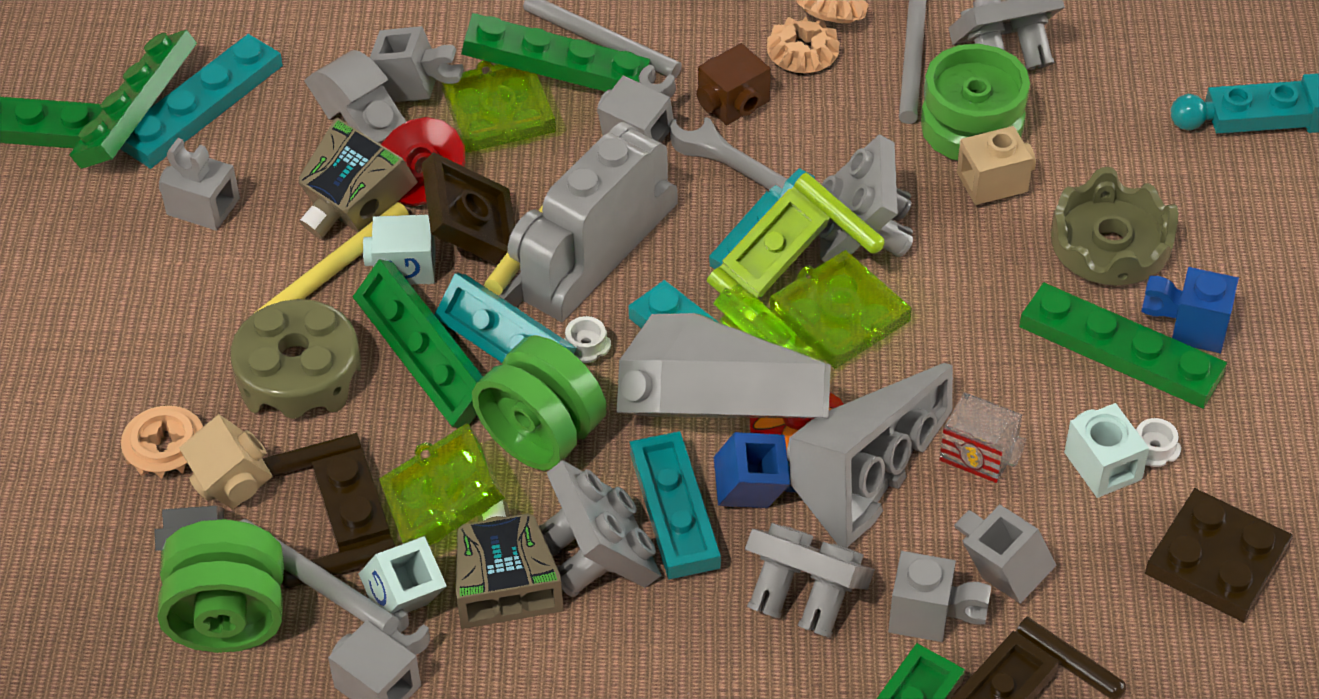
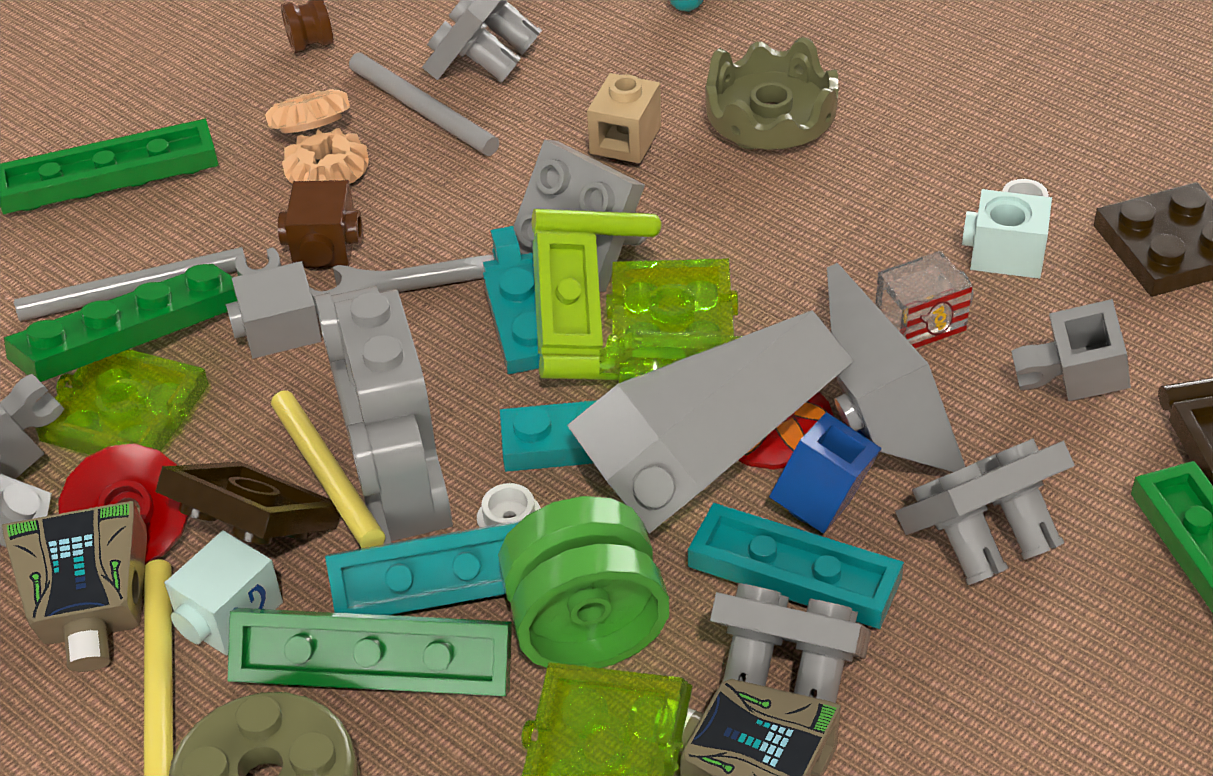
camera: 50 degrees left, 5 degrees down
light grey brick [888,551,991,642] -> none
bright green wheel [921,43,1030,161] -> none
green plate [1019,282,1227,409] -> none
blue brick [1141,267,1239,354] -> none

